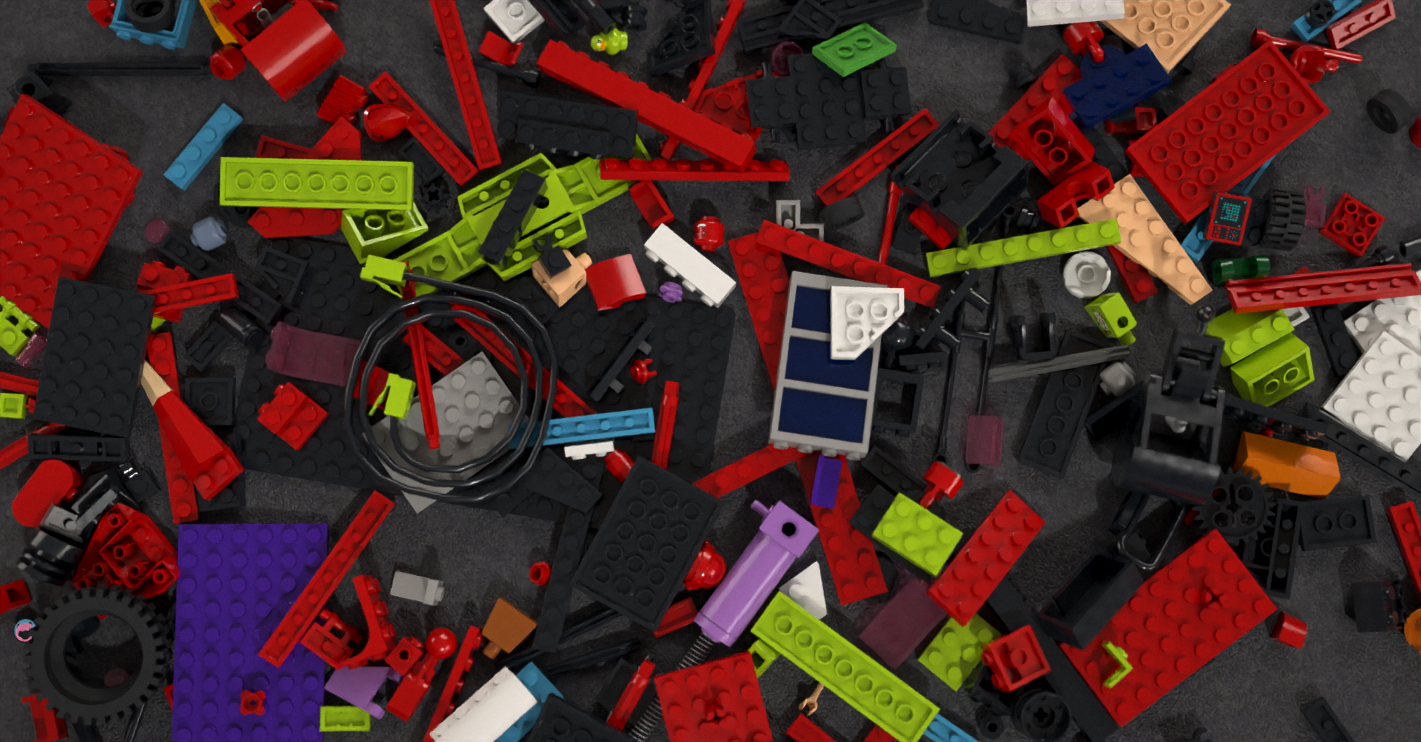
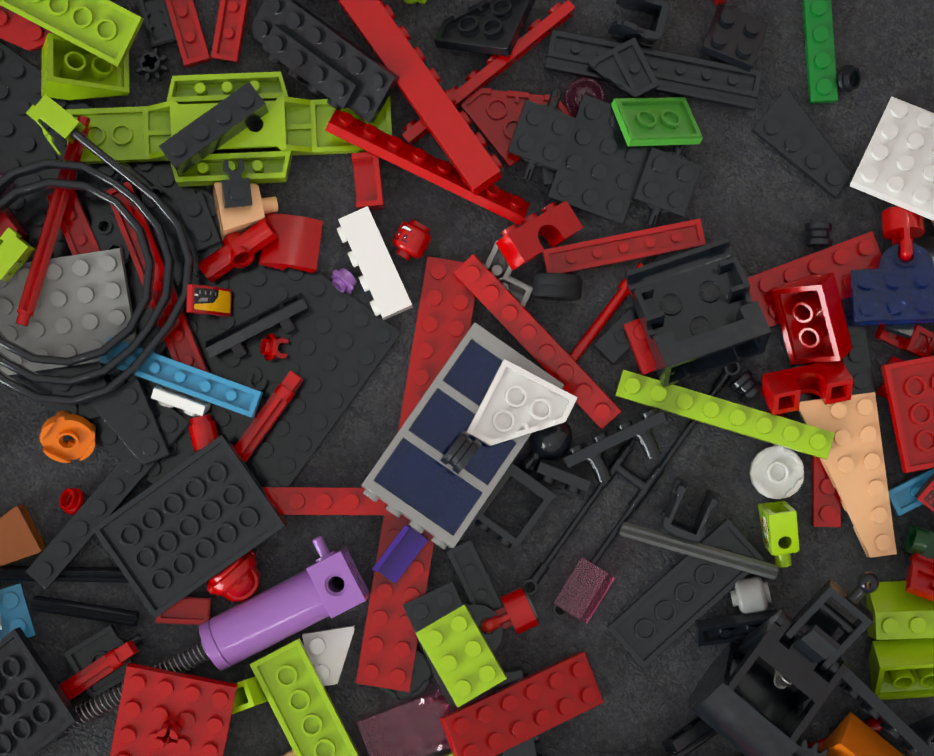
camera: 25 degrees right, 5 degrees up
none -> orange plate [39,411,96,463]
none -> slope [187,284,232,317]
none -> red piece [198,217,278,283]
none -> black wheel [440,430,482,474]
none -> red arch [496,200,583,270]

